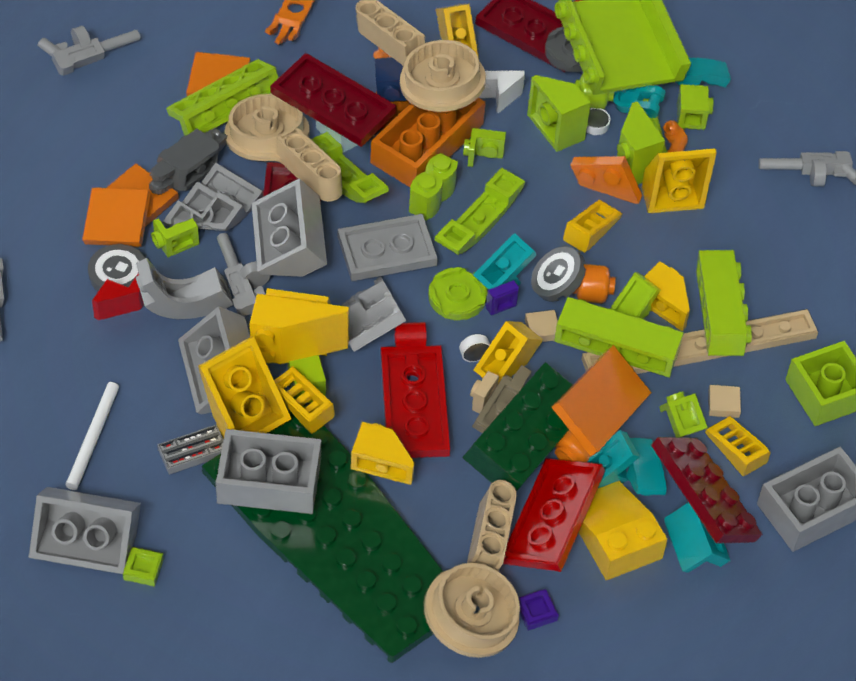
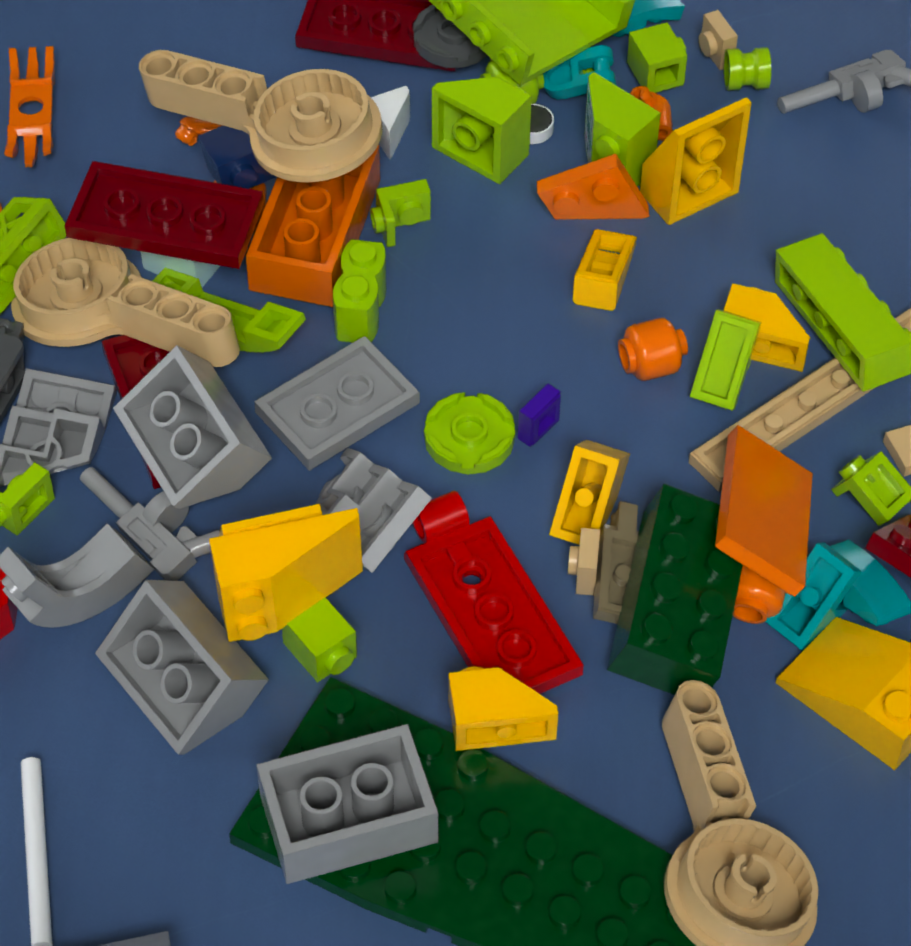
camera: 20 degrees left, 0 degrees up
tile [158,424,224,475] -> none
yellow slope [198,336,291,439] -> none
yellow slope [274,366,335,433] -> none
lime slope [434,167,525,255] -> none
yellow slope [436,4,479,58] -> none
tile [459,334,490,362] -> none
teal slope [473,233,537,290] -> none
red tile [503,458,605,572] -> none
dark purple tile [518,589,559,631] -> none
tan tile [525,310,558,342] -> none
dark grey tile [531,246,586,302] -> none
lime brick [554,297,684,378] -> none
none -> tan plate [699,10,738,70]
none -> lime wheel [724,47,771,91]

